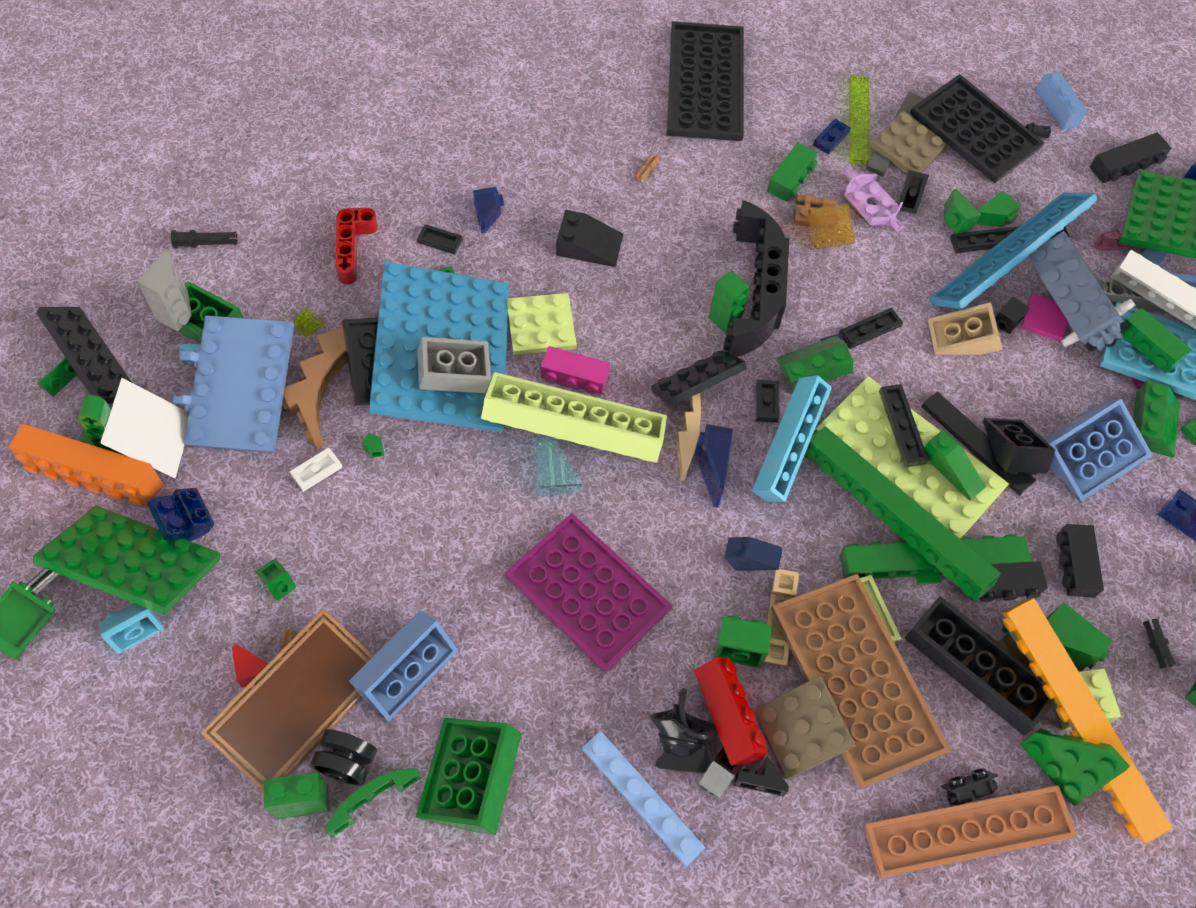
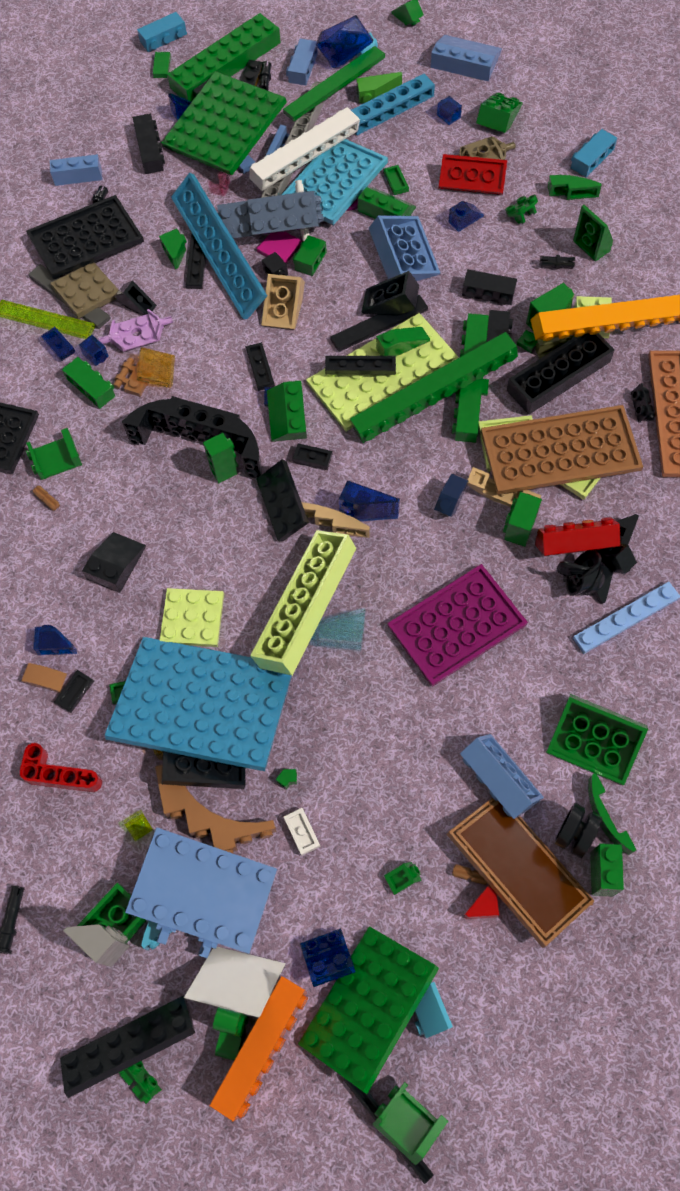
camera: 70 degrees left, 5 degrees up
light grey brick [417,337,491,393] -> none
dark pink brick [540,346,610,394] -> none
medium azure brick [752,375,832,502] -> none
dark tan plate [755,676,856,779] -> none
green slope [944,189,982,234] -> none
green plate [1020,729,1130,806] -> none
green brick [1122,308,1192,373] -> none
none -> medium nougat slope [21,663,67,693]
none -> green panel [26,428,82,480]
none -> clear blue brick [79,335,109,366]
none -> green brick [293,235,327,276]

